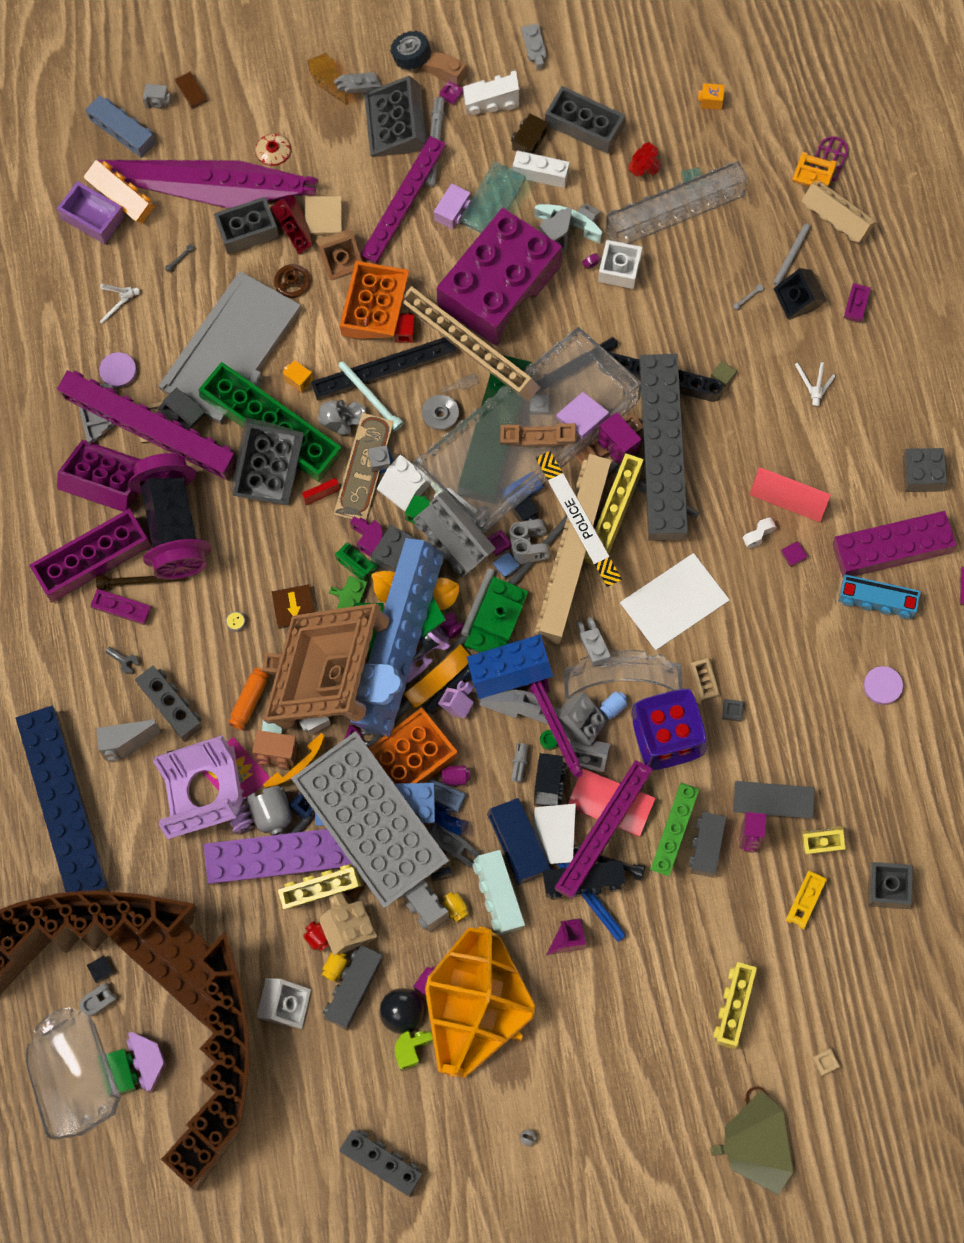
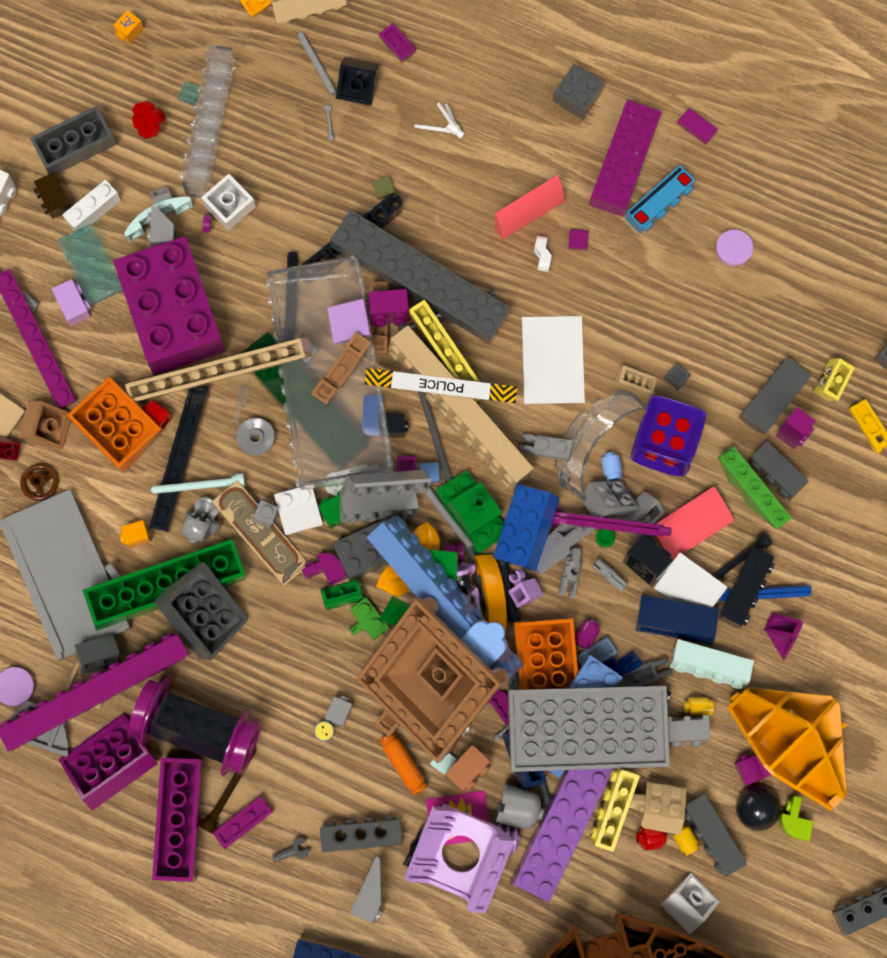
camera: 60 degrees left, 5 degrees up
light orange slope [263,733,326,789] -> none
reddish brown tile [271,584,314,629] -> none
red tile [302,478,340,506] -> none
light grey piece [510,519,551,564] -> none
magenta plate [555,760,653,900] -> none
none -> light grey brick [325,695,353,728]
none -> light grey hinge [558,548,582,599]

